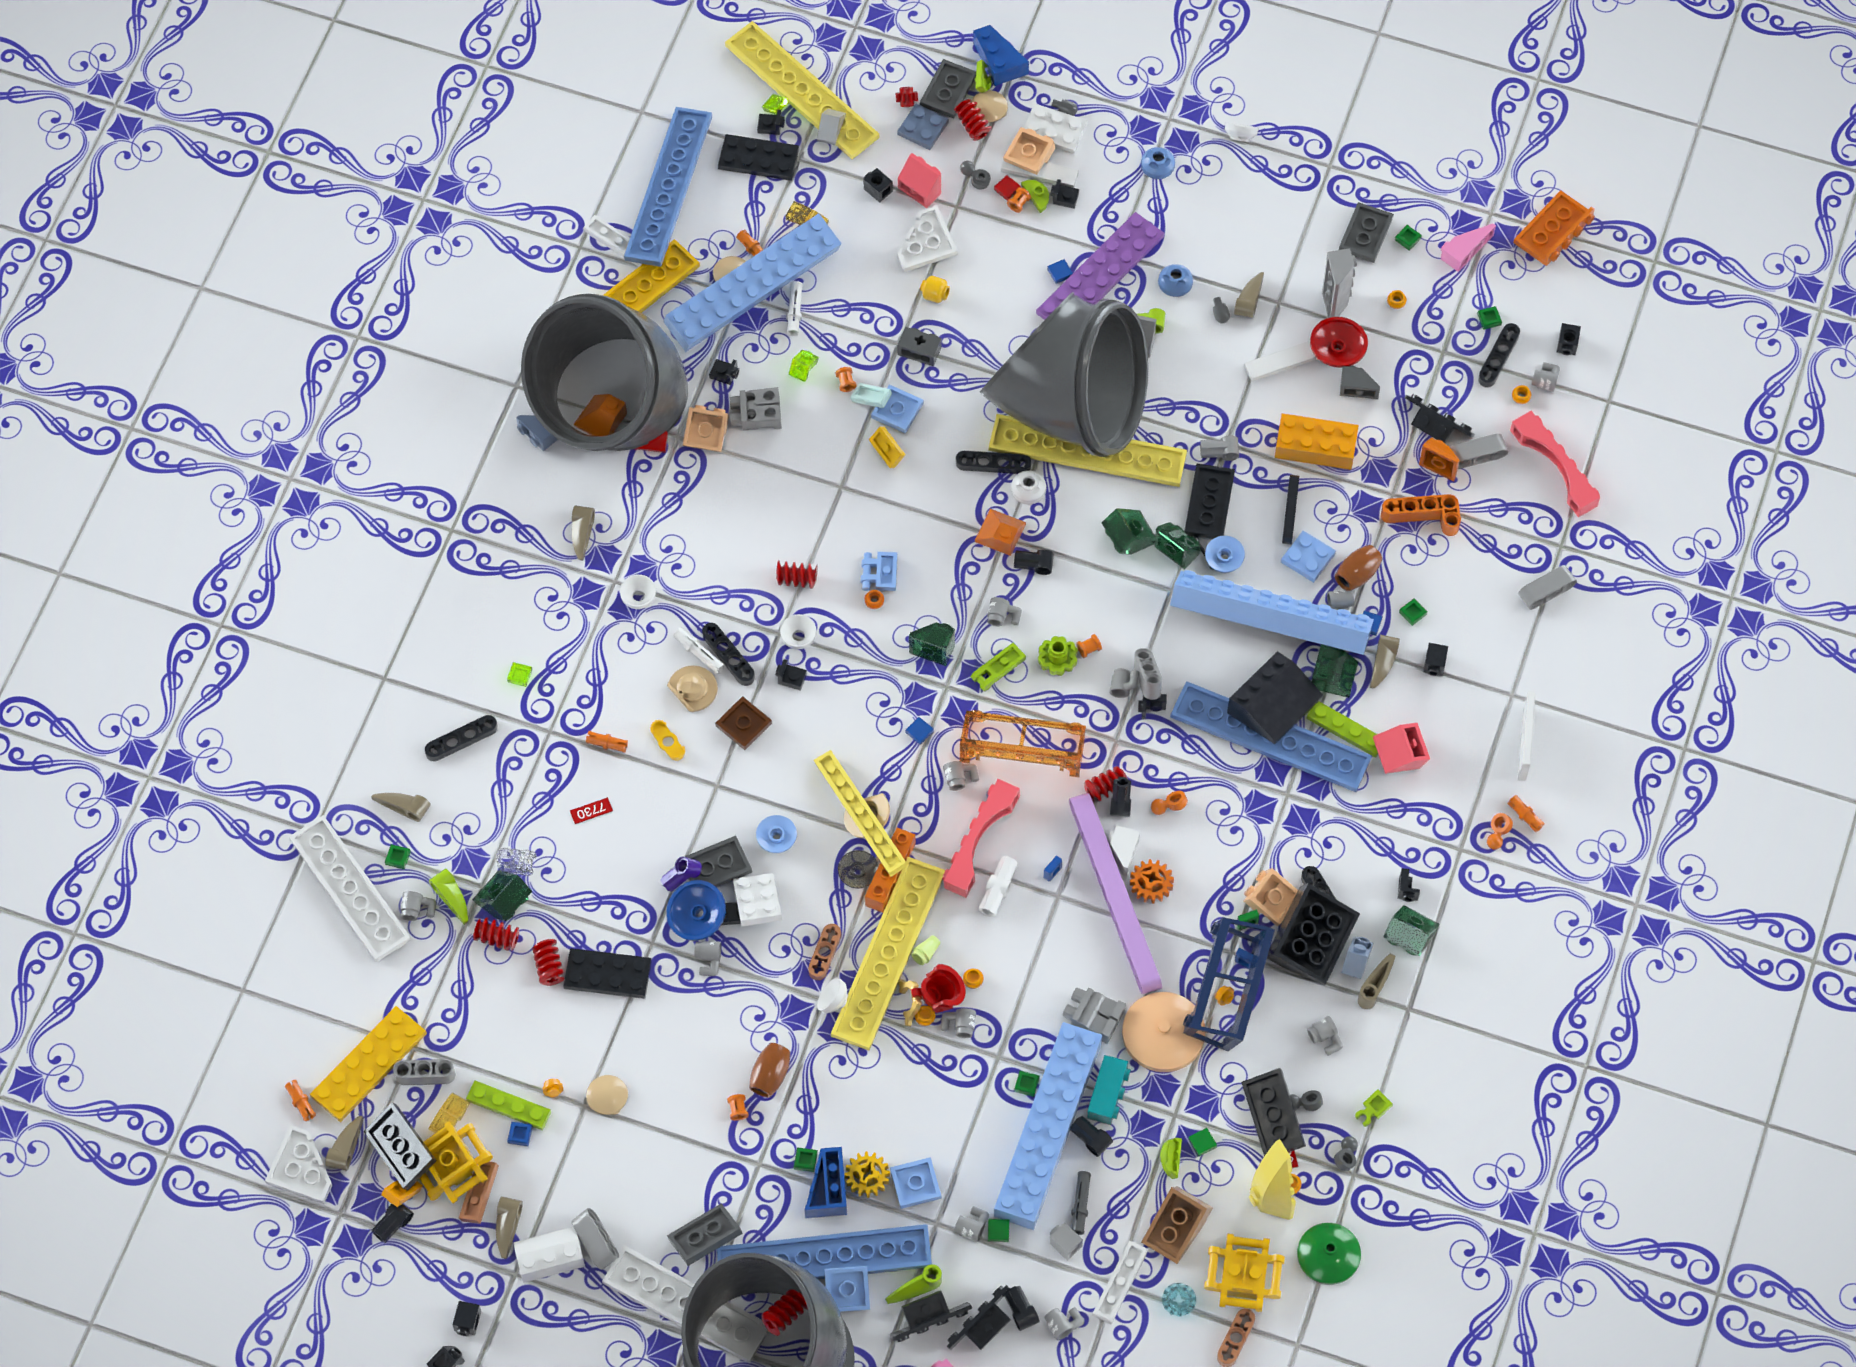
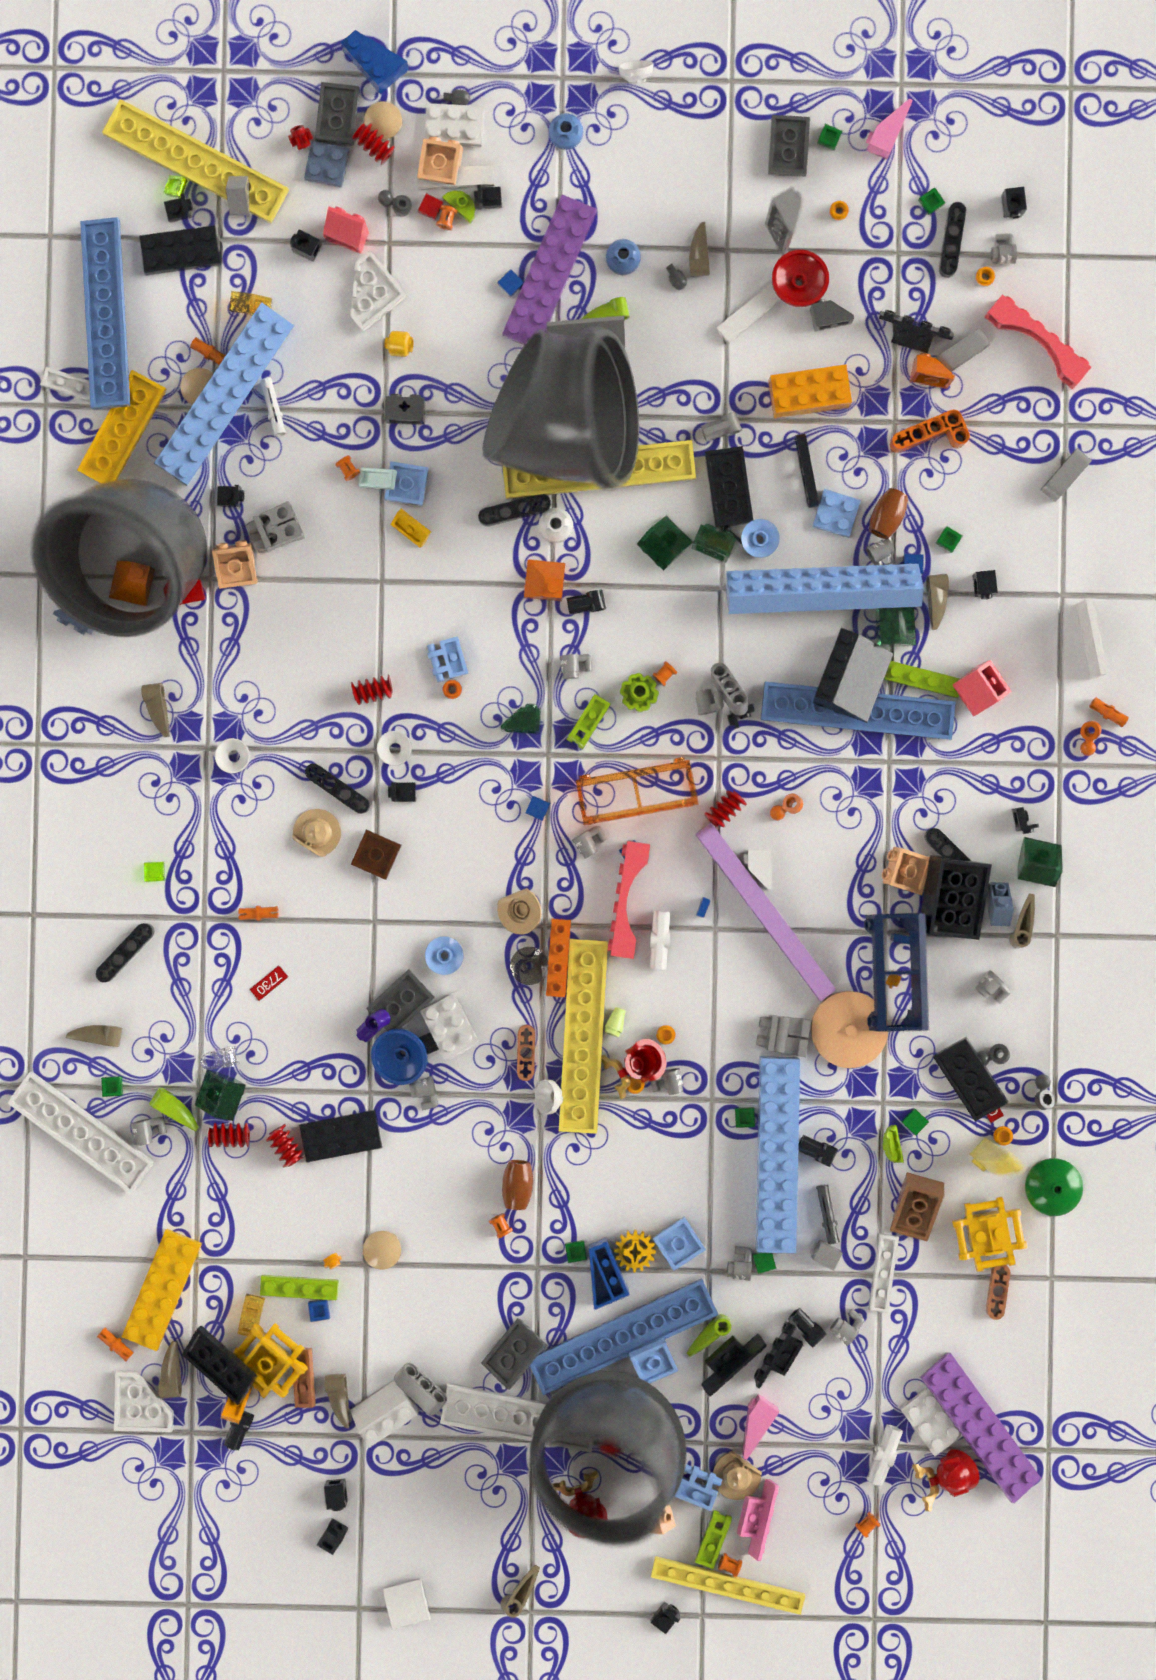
camera: 15 degrees left, 25 degrees up
light grey beam [393,1059,456,1085] -> none
yellow piece [650,719,686,761] -> none
white pin [673,628,725,674] -> none
clear neon green bracket [789,350,819,382] -> none
light yellow plate [814,750,908,877] -> none
lime plate [975,60,992,93] -> none
teal brick [1087,1055,1131,1125] -> none
black piece [1110,777,1131,817] -> none
orange gear [1129,859,1174,904] -> none
clear light blue gear [1162,1283,1196,1317] -> none
green tile [1237,909,1259,930] -> none
lime plate [1355,1089,1393,1127] -> none
orange bracket [1513,190,1595,266] -> none

